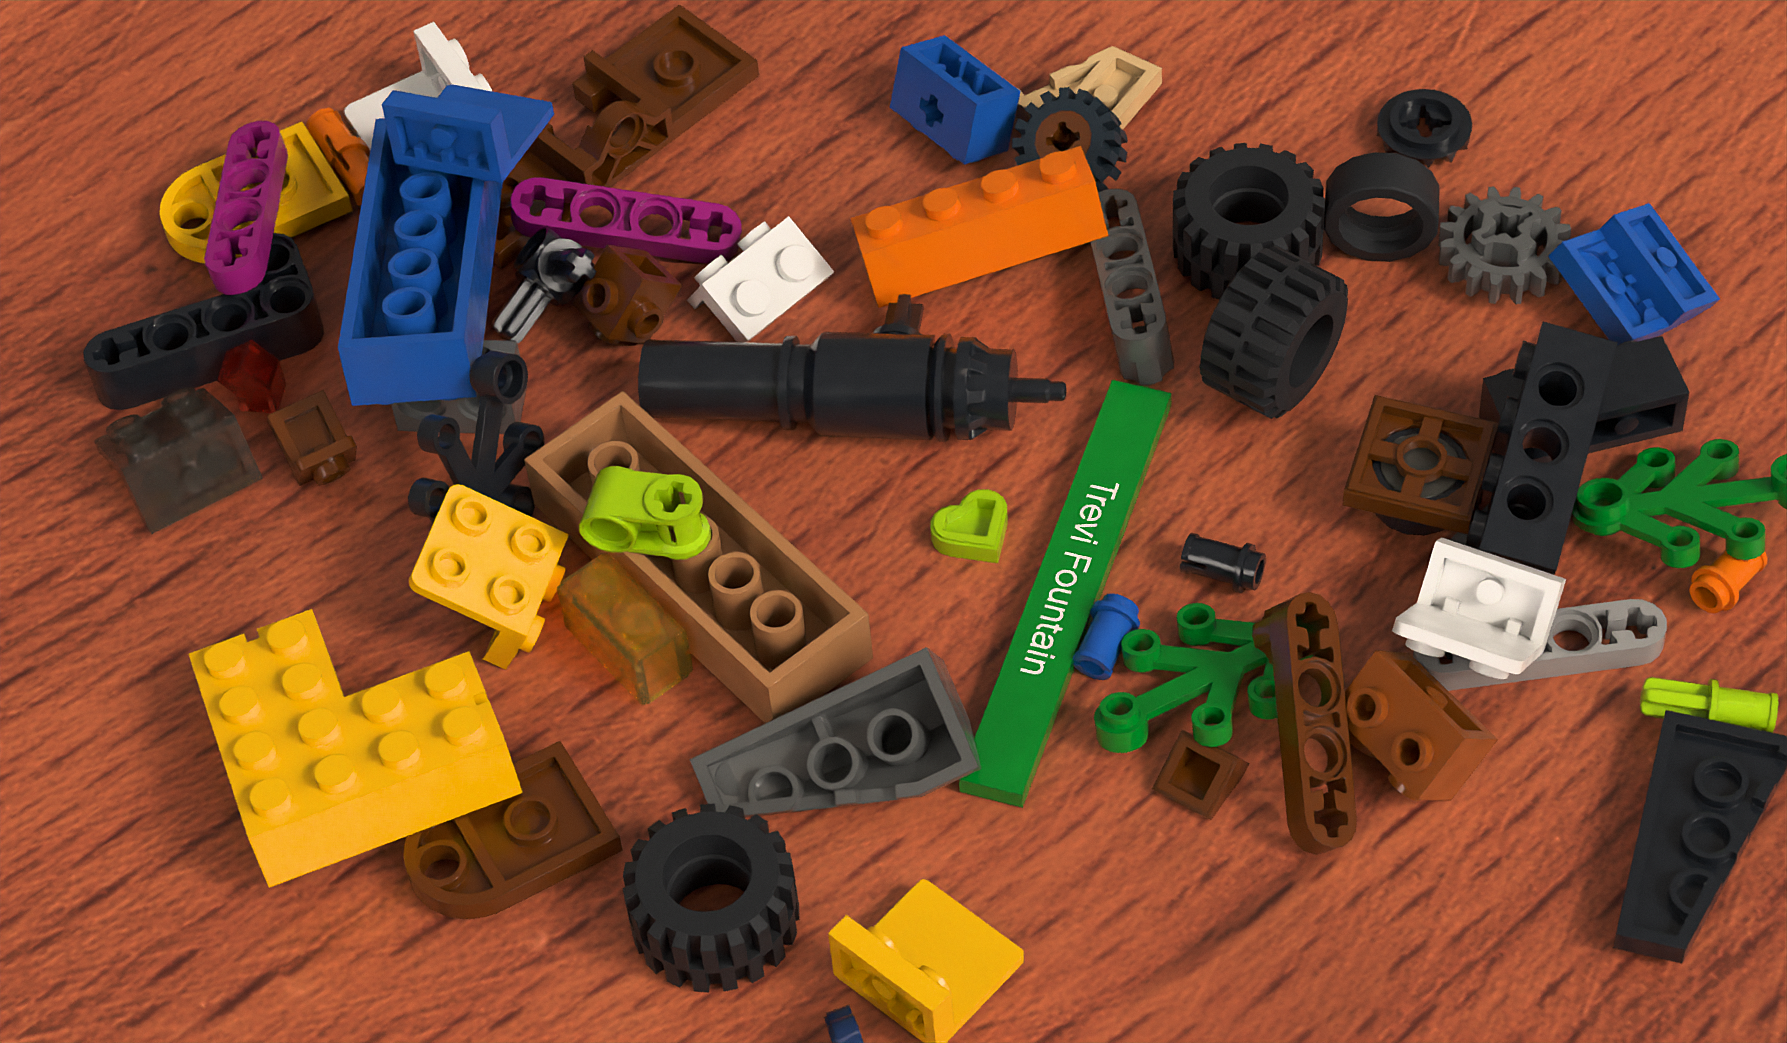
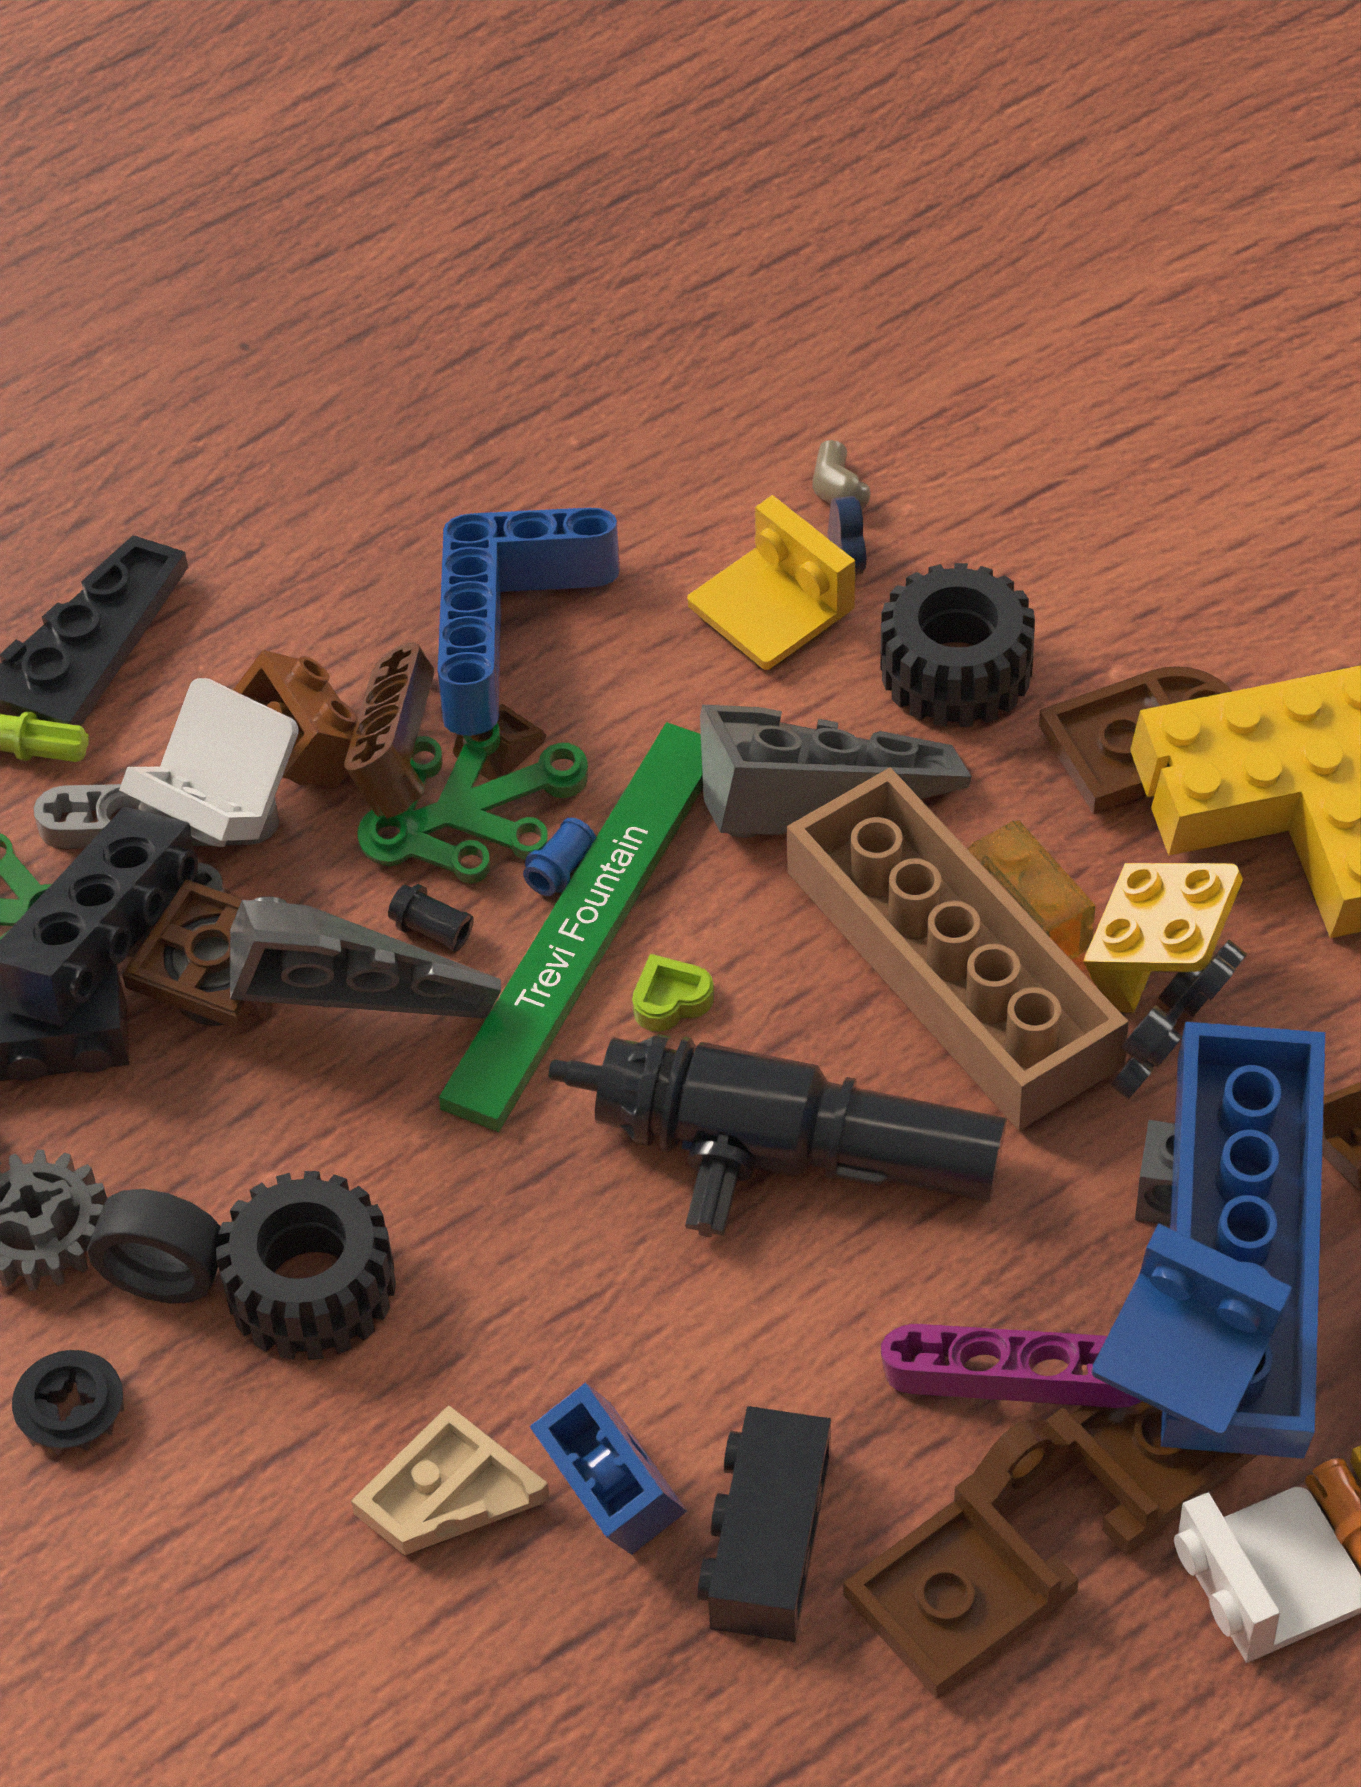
camera: 175 degrees left, 0 degrees up
black axle [491,226,597,344] -> none
reddish brown brick [572,245,682,345] -> none
lime piece [579,466,711,560] -> none
white bracket [687,216,834,342] -> none
orange brick [850,146,1109,308] -> none
black wheel [1012,87,1128,192] -> none
dark grey beam [1090,189,1174,386] -> none
black tyre [1200,246,1348,419] -> none
none -> dark grey wedge [230,897,501,1019]
none -> blue beam [438,508,620,736]
none -> black brick [697,1406,831,1642]

